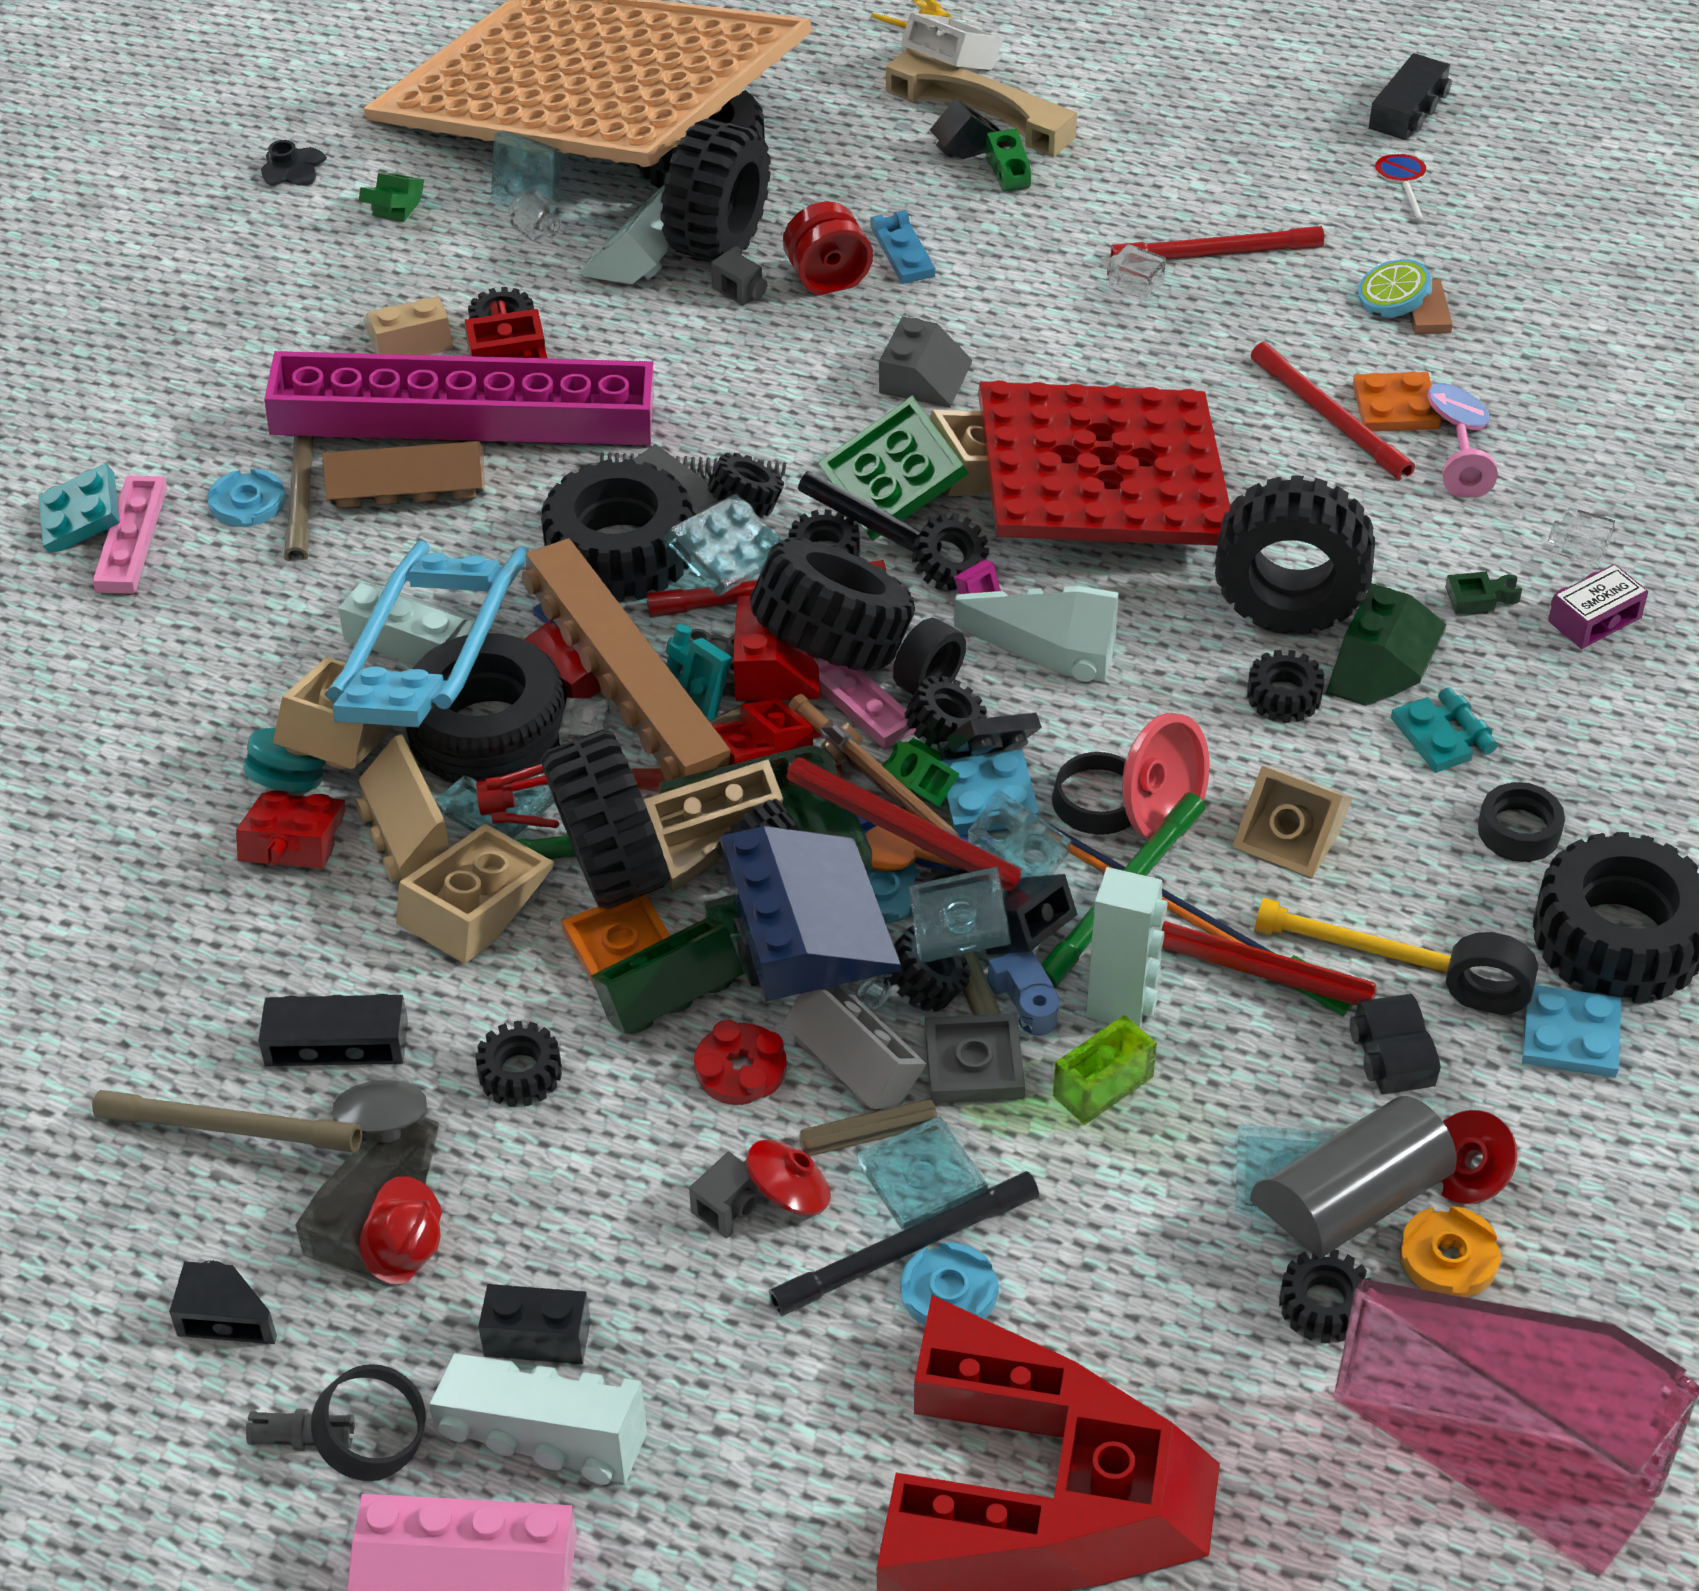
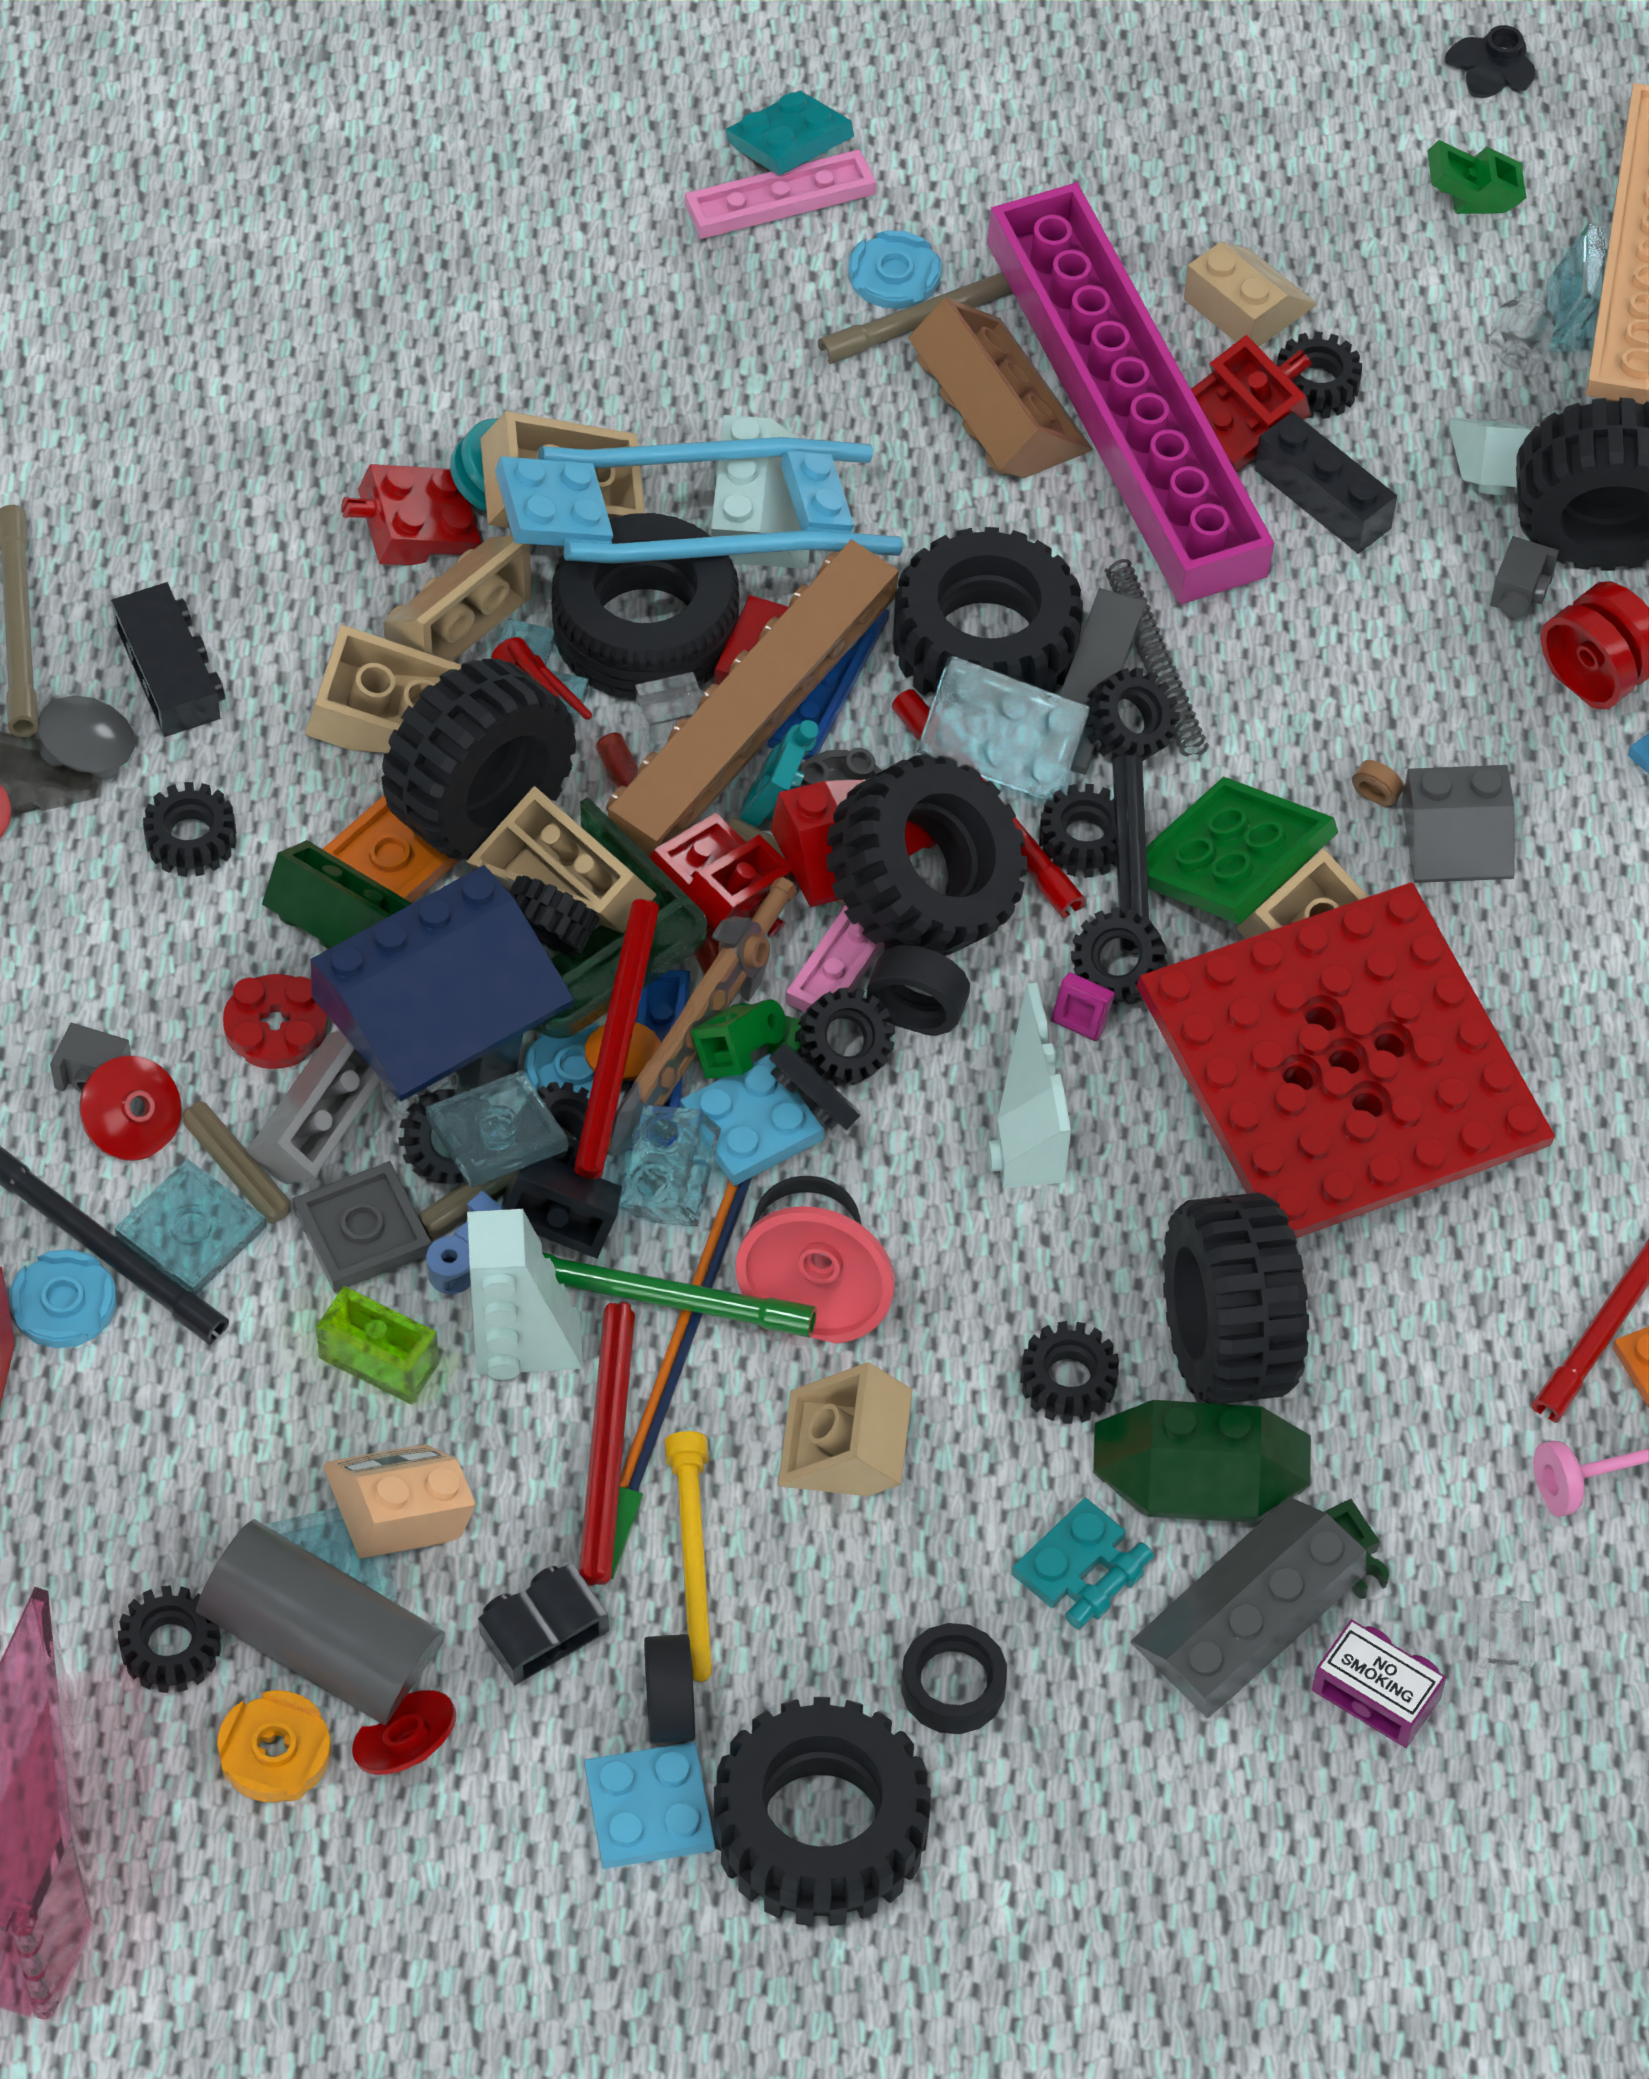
camera: 65 degrees right, 10 degrees up
none -> light nougat slope [323,1444,476,1559]
none -> dark grey slope [1130,1497,1367,1718]
none -> black brick [1254,411,1398,554]
none -> medium nougat tile [1352,760,1404,807]

